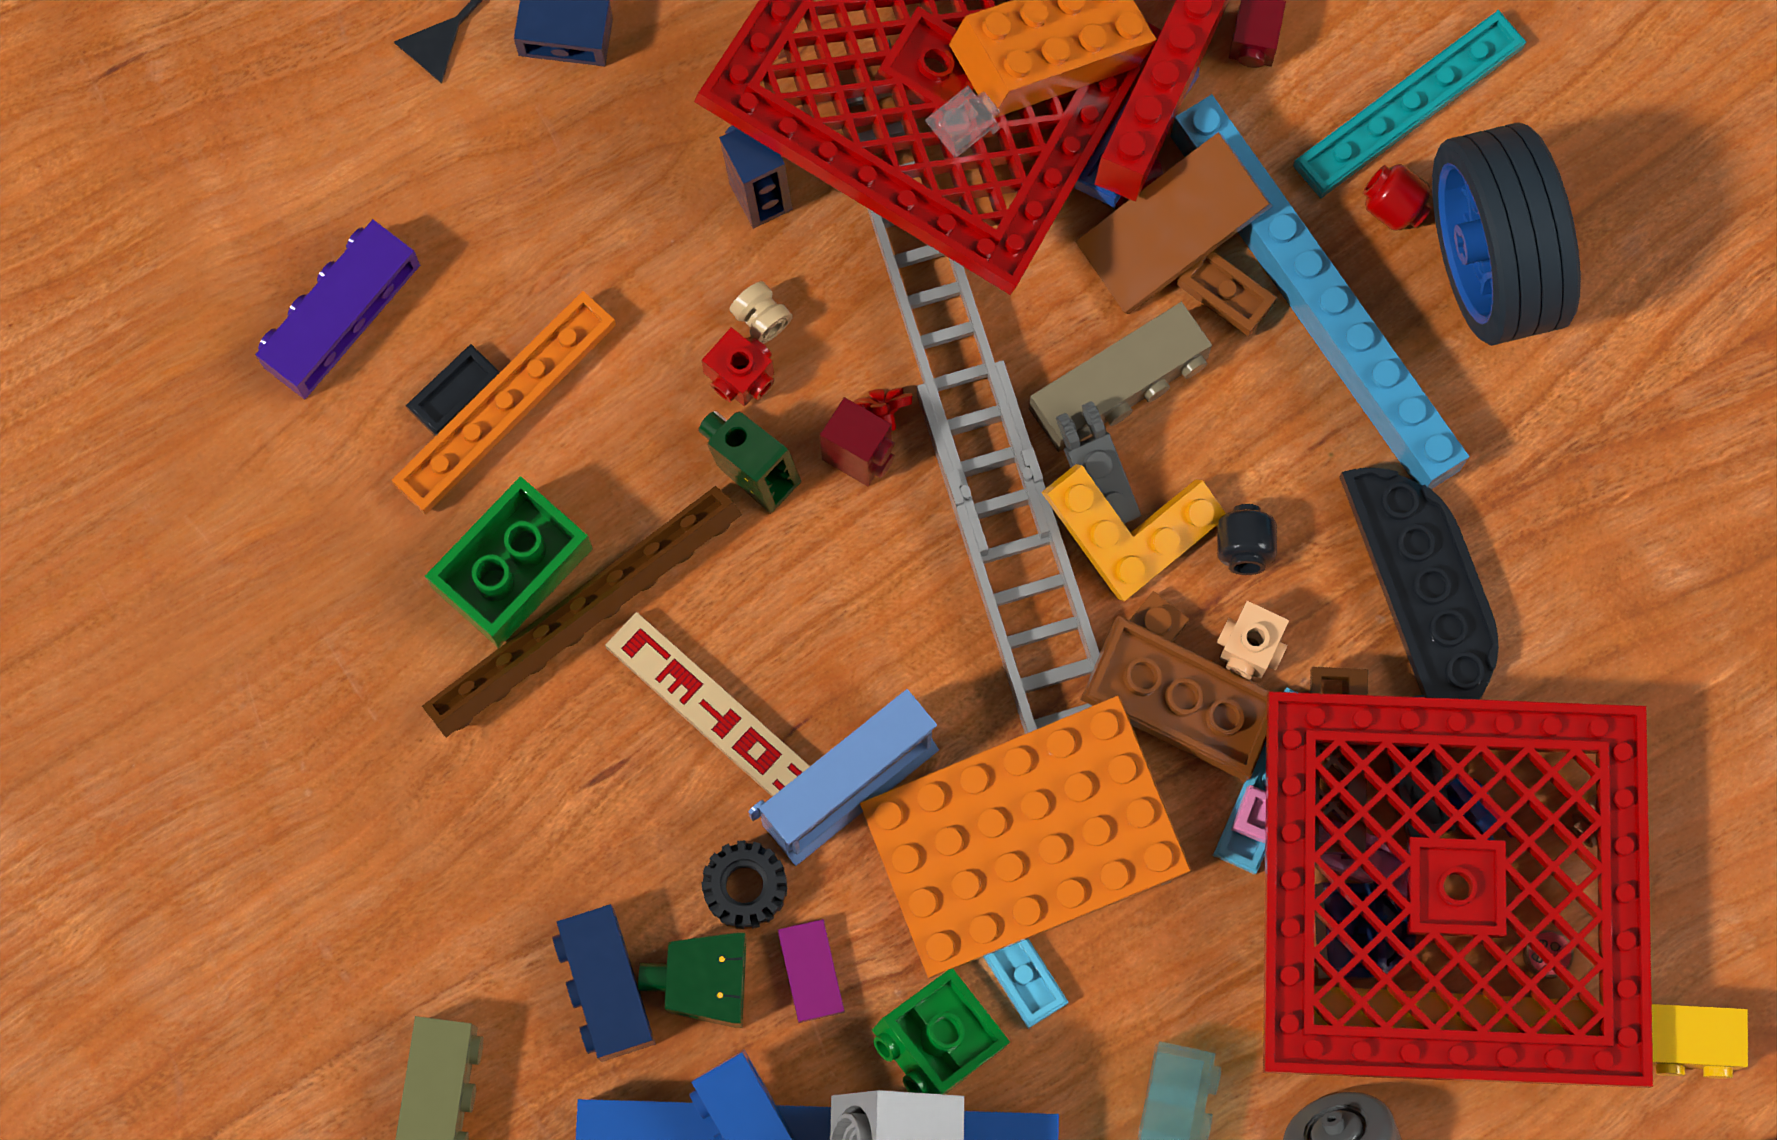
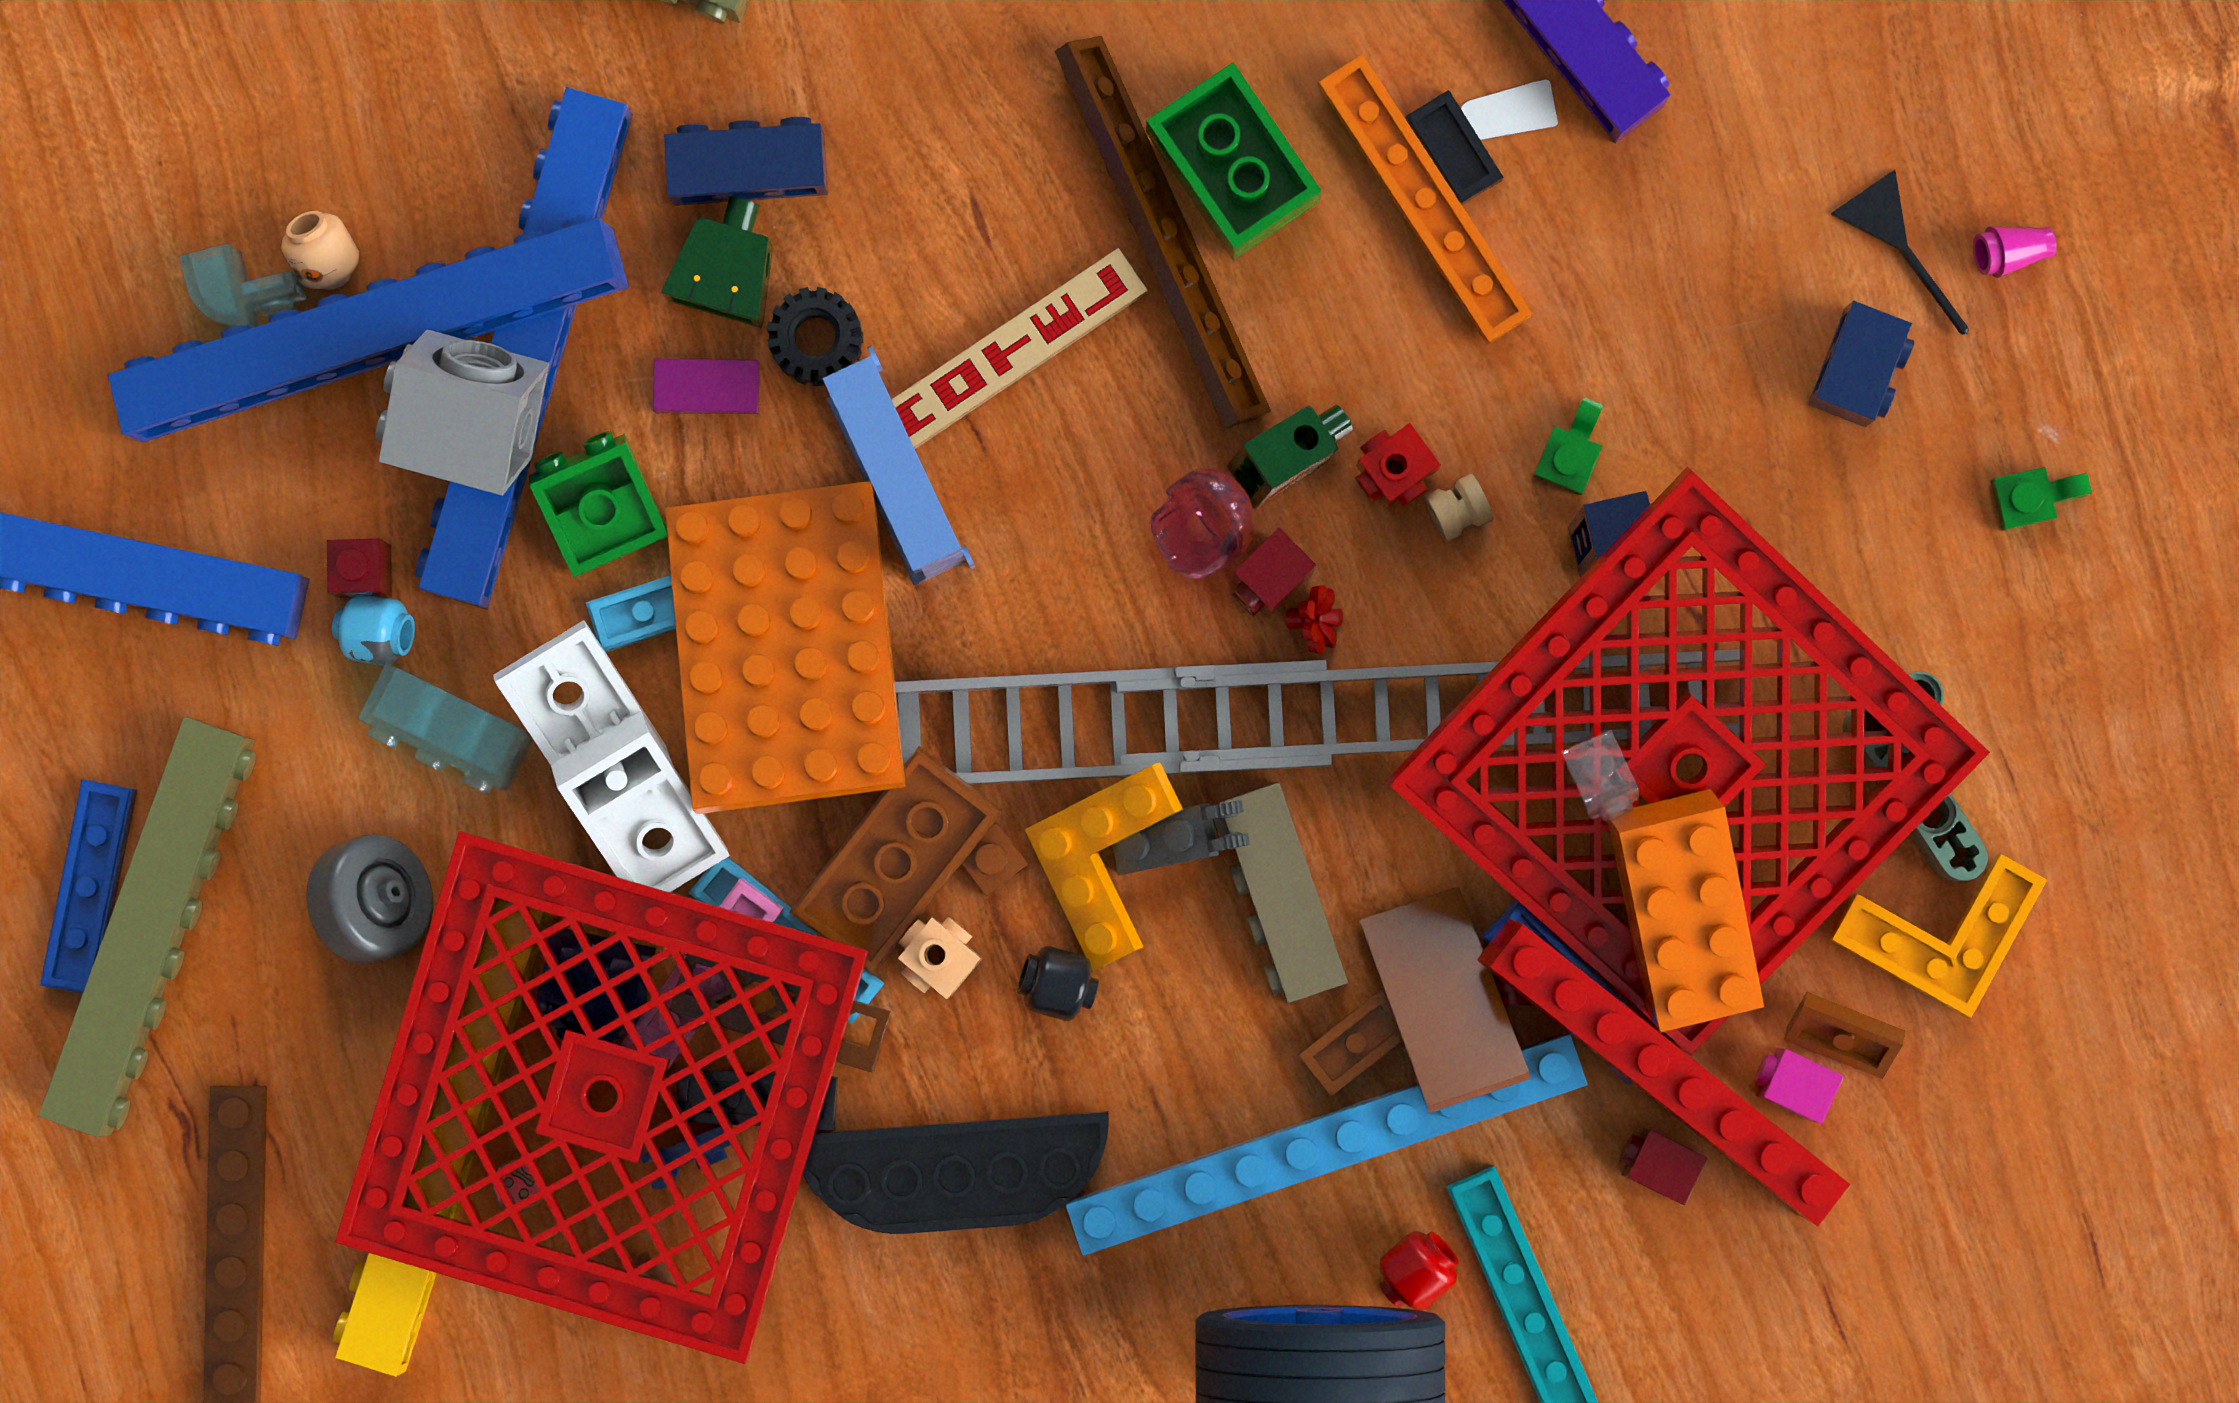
camera: 110 degrees right, 10 degrees up
none -> white bracket [493,620,730,892]
none -> clear pink piece [1150,468,1255,579]
none -> white sticker [1461,80,1558,140]
none -> green plate [1533,397,1603,495]

